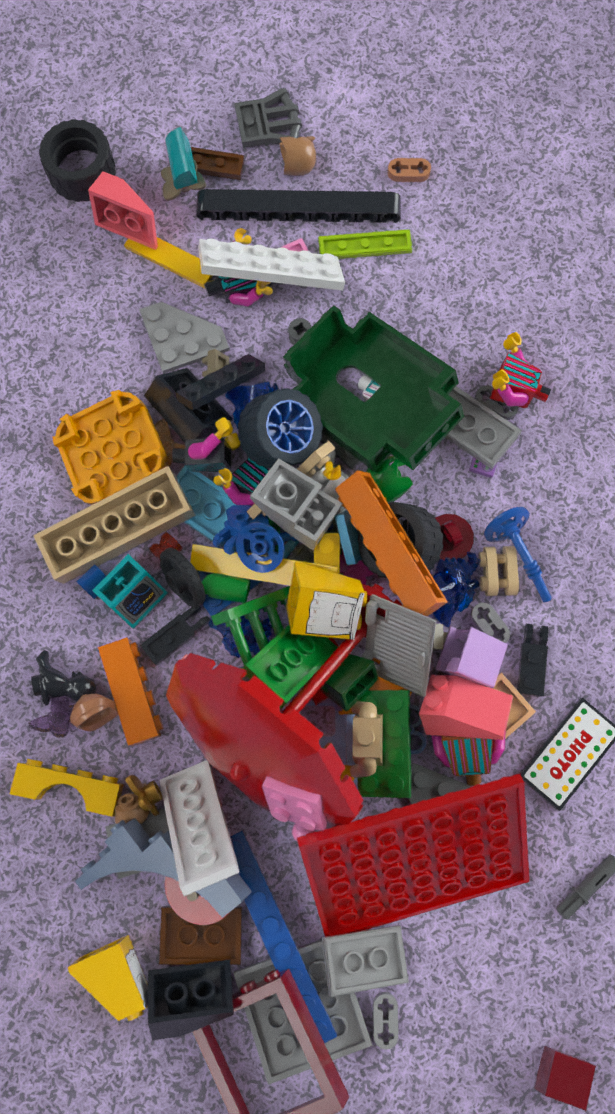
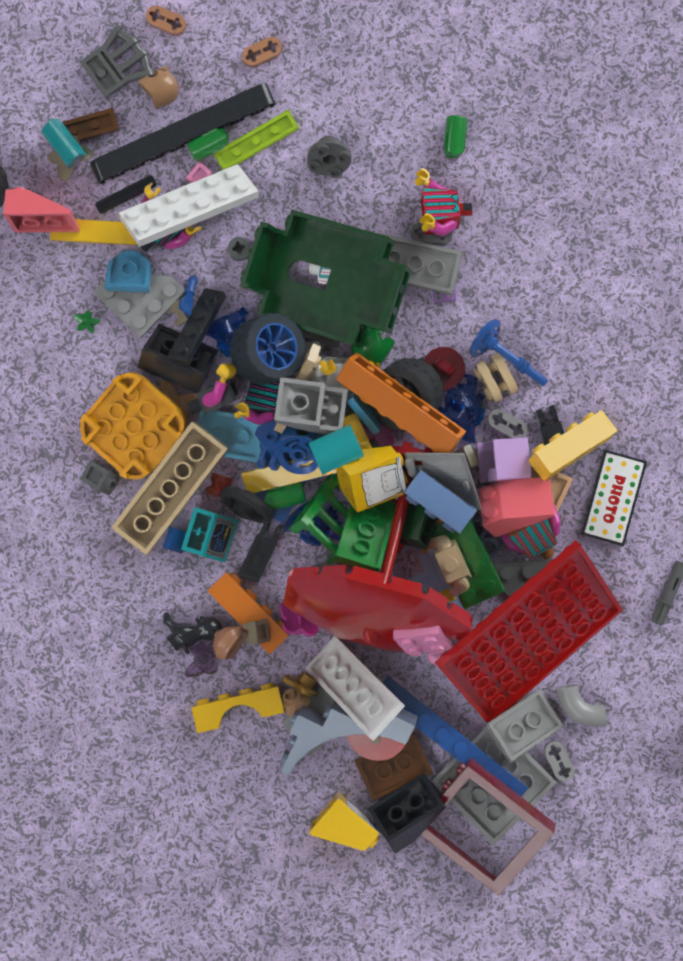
camera: 20 degrees left, 10 degrees up
none -> green plant [74,309,100,334]
none -> dark grey bracket [79,460,120,495]
none -> black axle [95,175,157,214]
none -> dark azure tile [104,250,152,293]
none -> nougat beam [146,6,186,36]
none -> blue piece [179,275,198,316]
none -> green arm [188,128,229,162]
none -> dark tan tile [242,619,270,645]
none -> dark pink animal [280,602,319,637]
none -> dark grey plate [307,136,351,178]
none -> teal brick [309,425,364,475]
none -> medium blue wedge [404,469,476,533]
none -> green arm [444,115,468,158]
none -> yellow brick [528,410,618,482]
none -> light grey cylinder [556,685,607,727]

